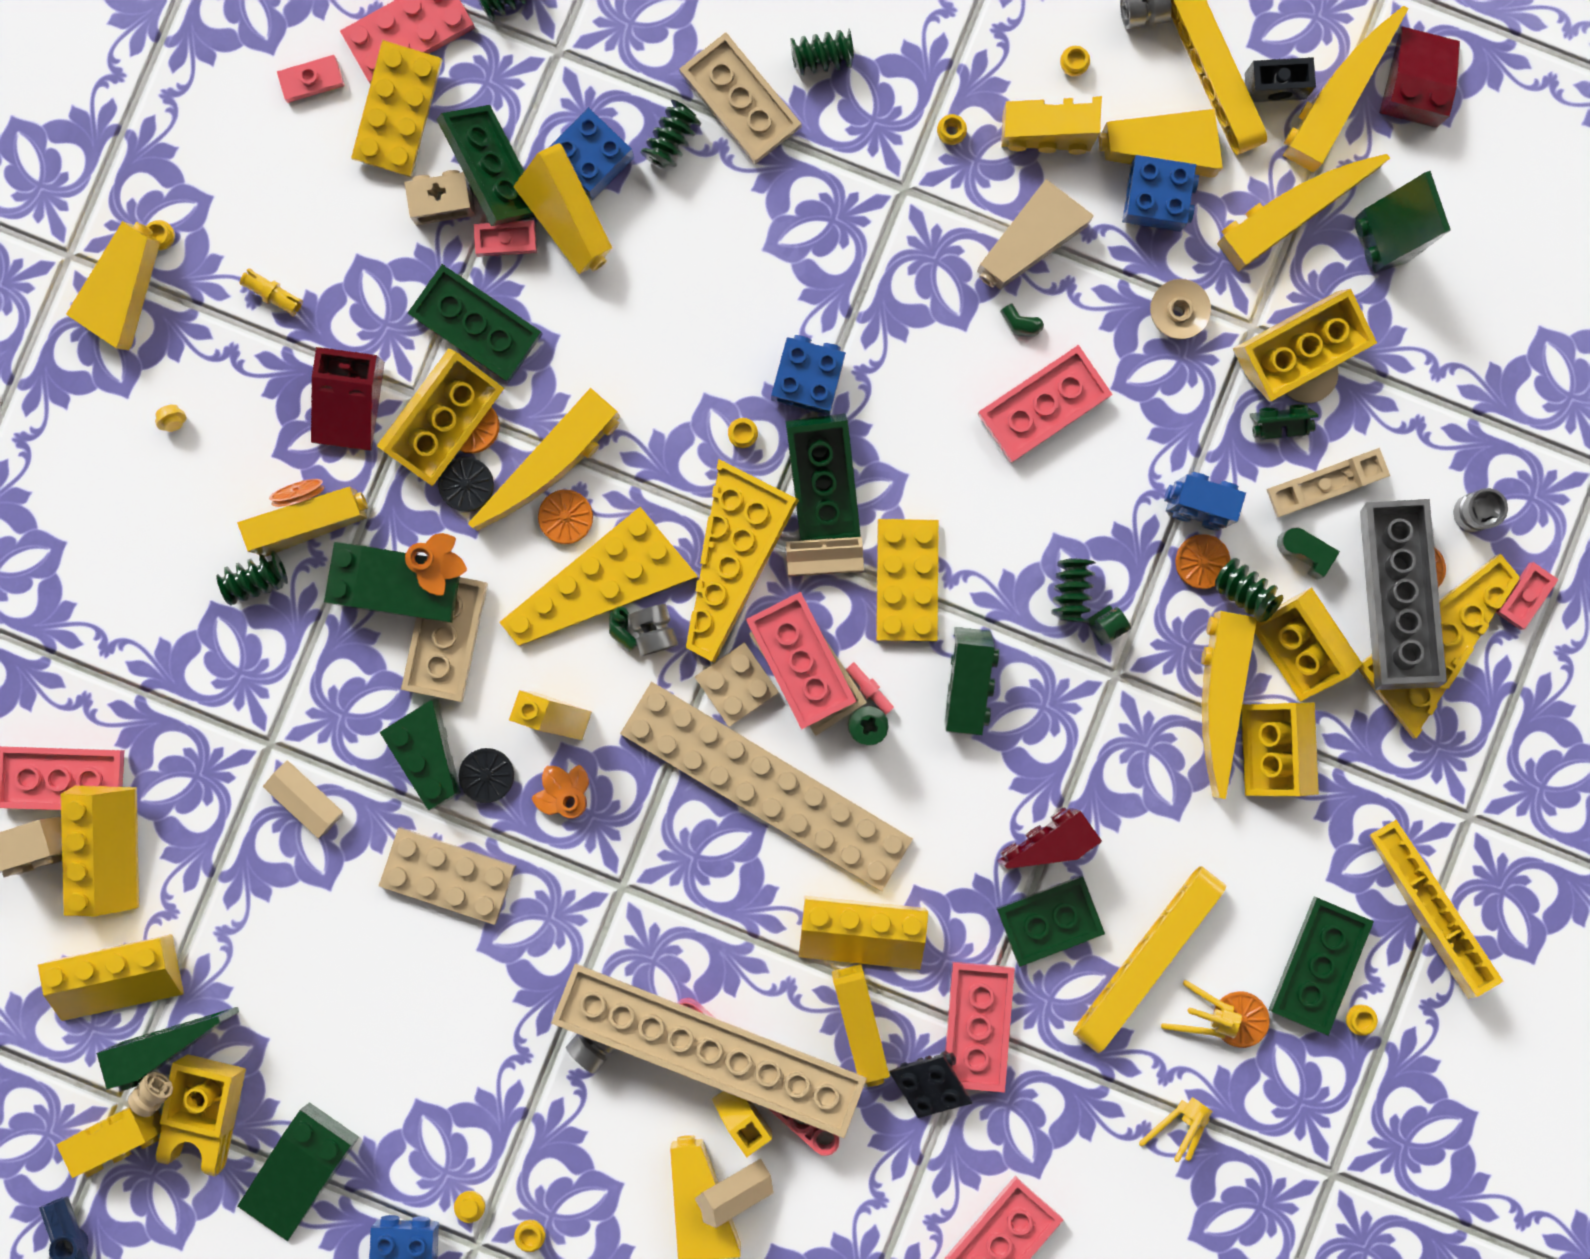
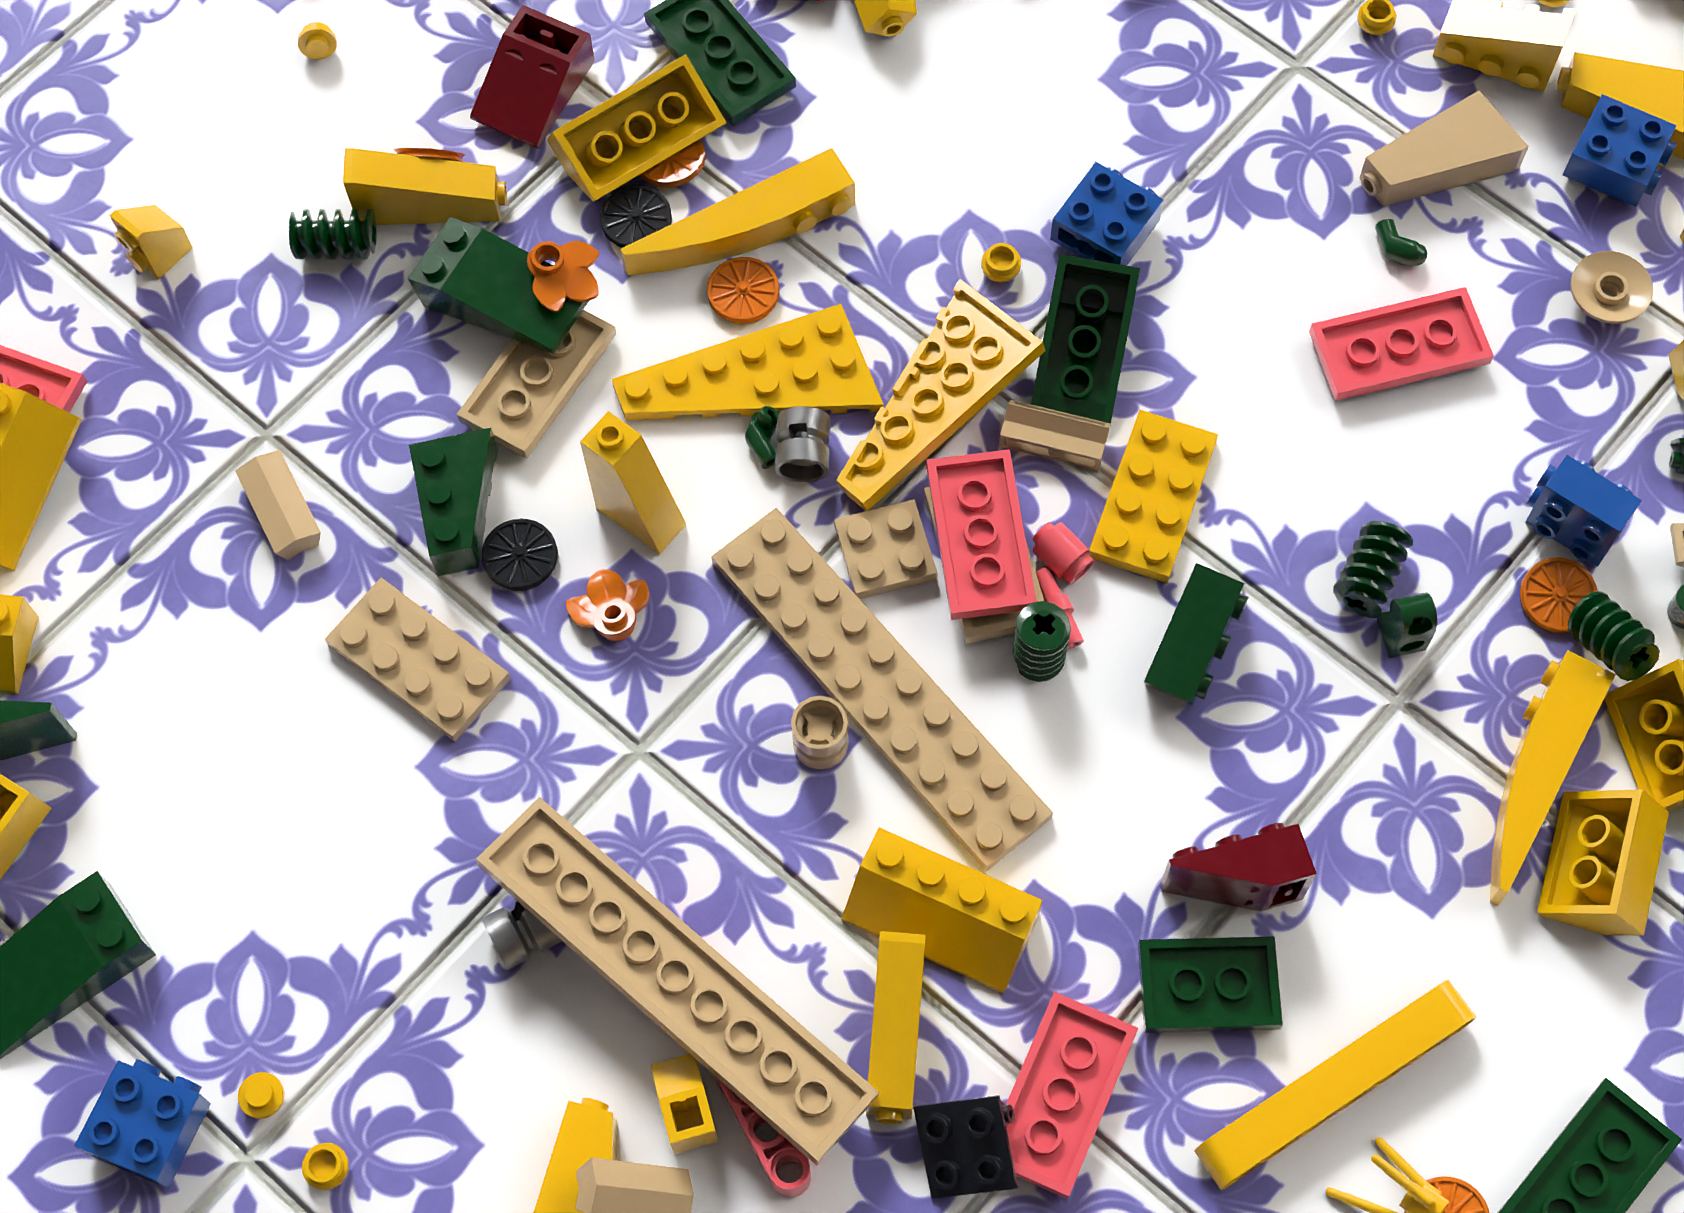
camera: 25 degrees right, 20 degrees down
none -> yellow slope [109,205,193,279]
none -> tan wheel [791,696,849,770]
none -> coral brick [1032,522,1094,584]

